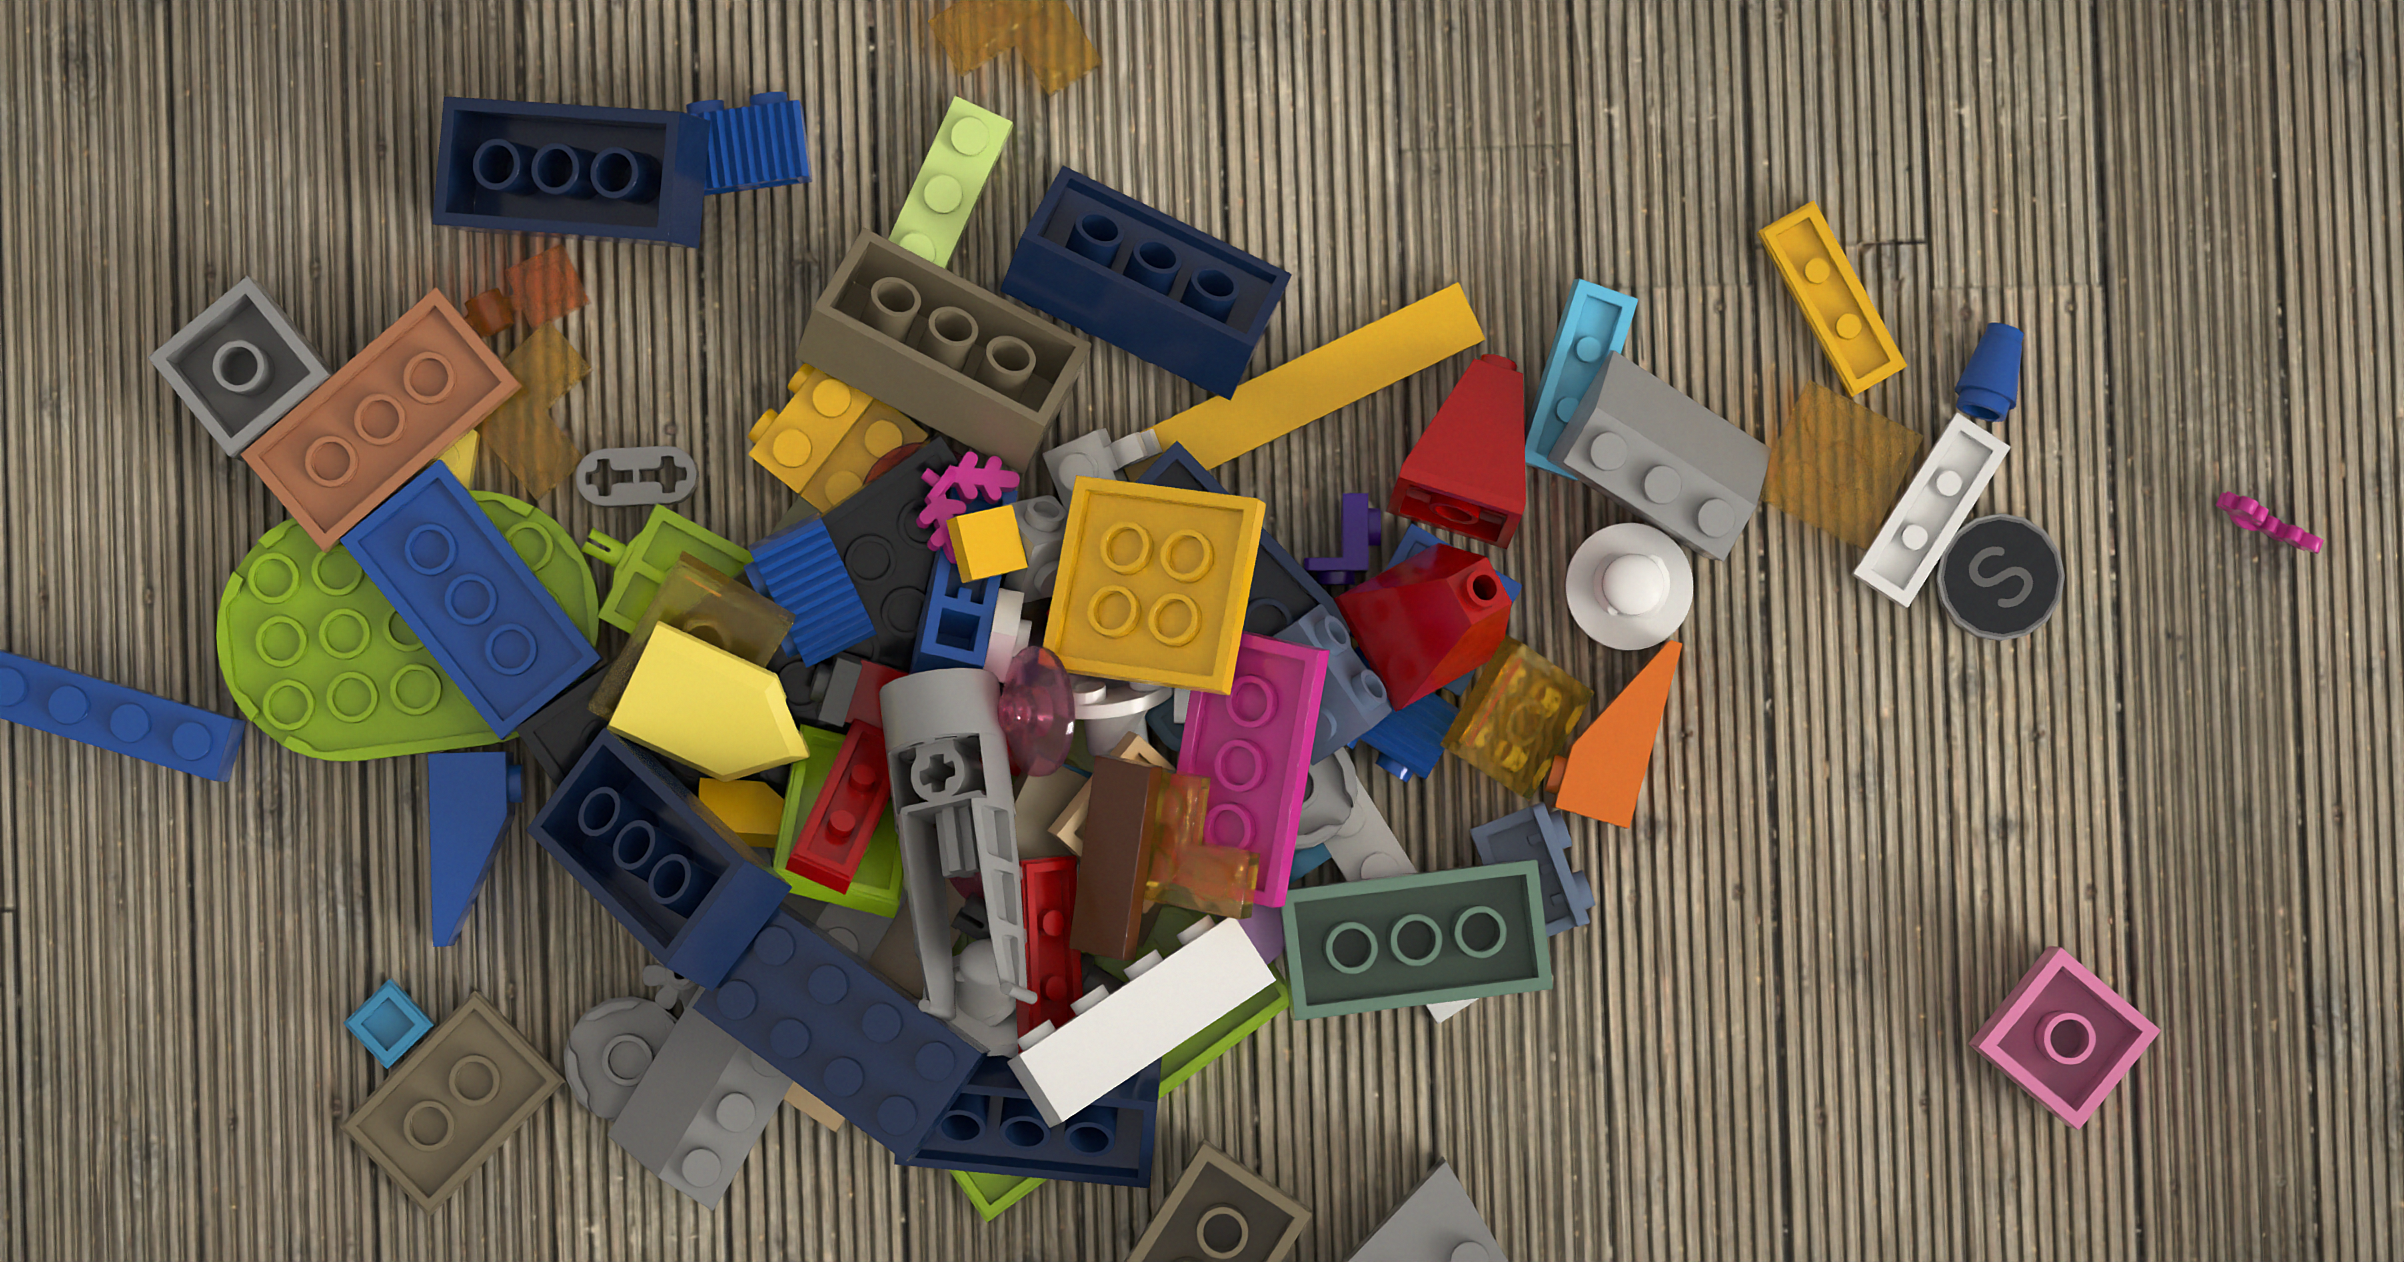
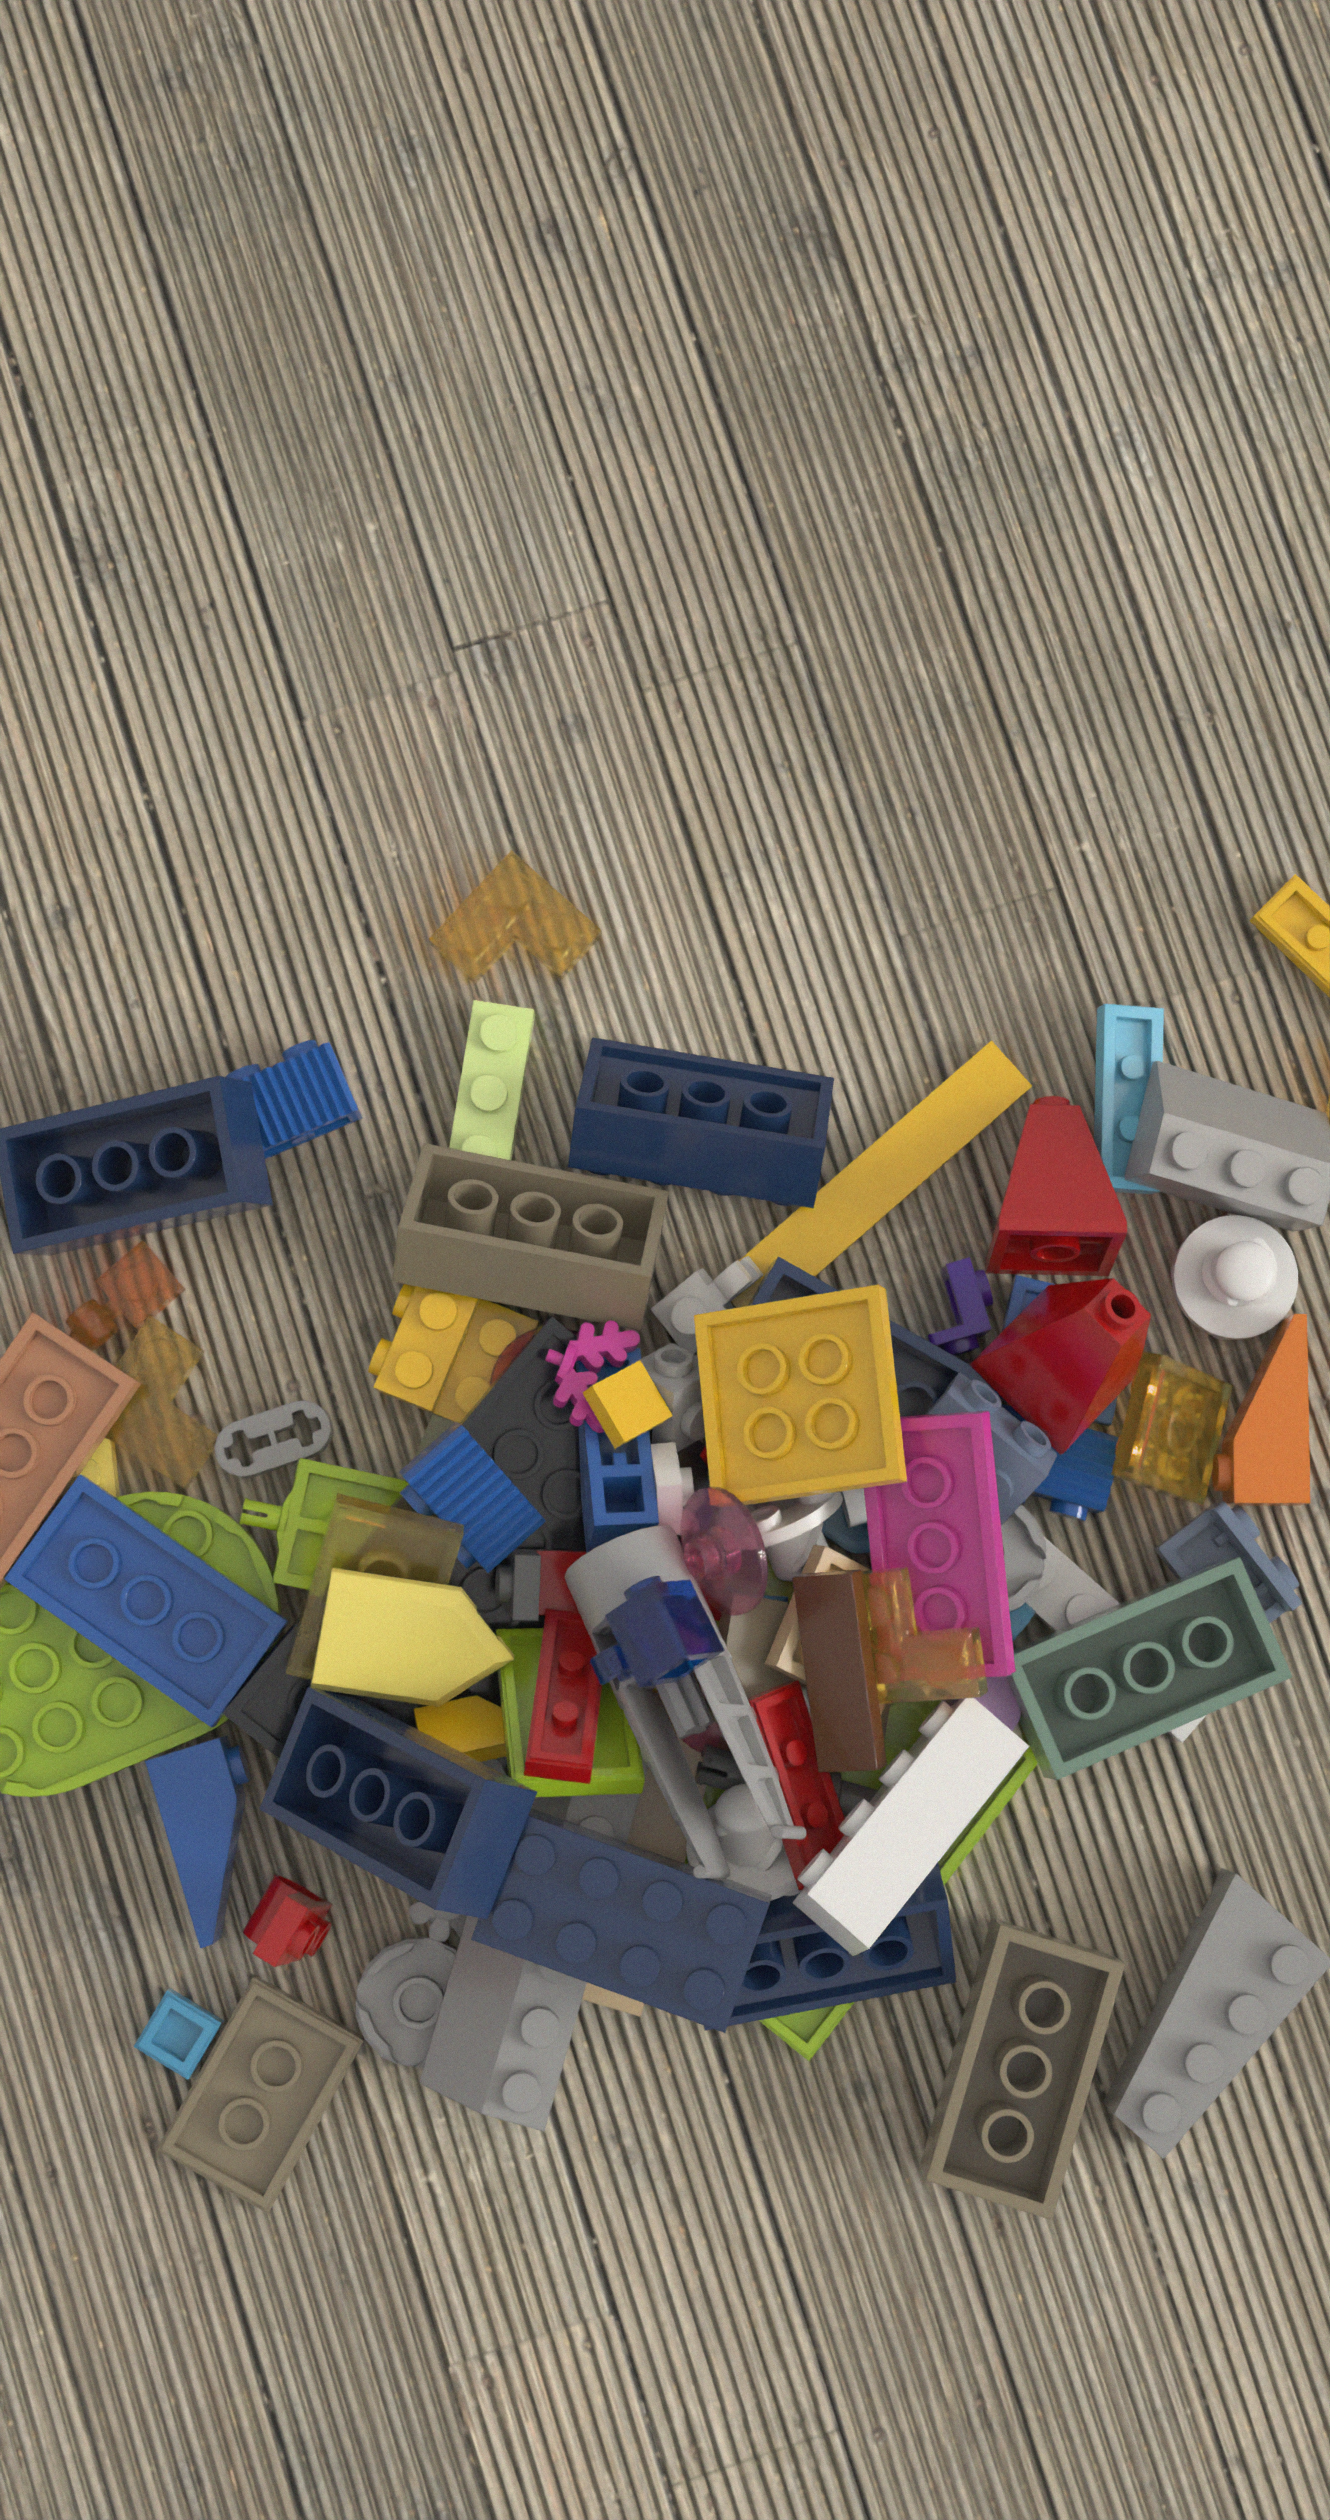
camera: 20 degrees left, 5 degrees down
none -> red plate [242,1874,333,1967]
none -> clear blue brick [590,1576,725,1687]

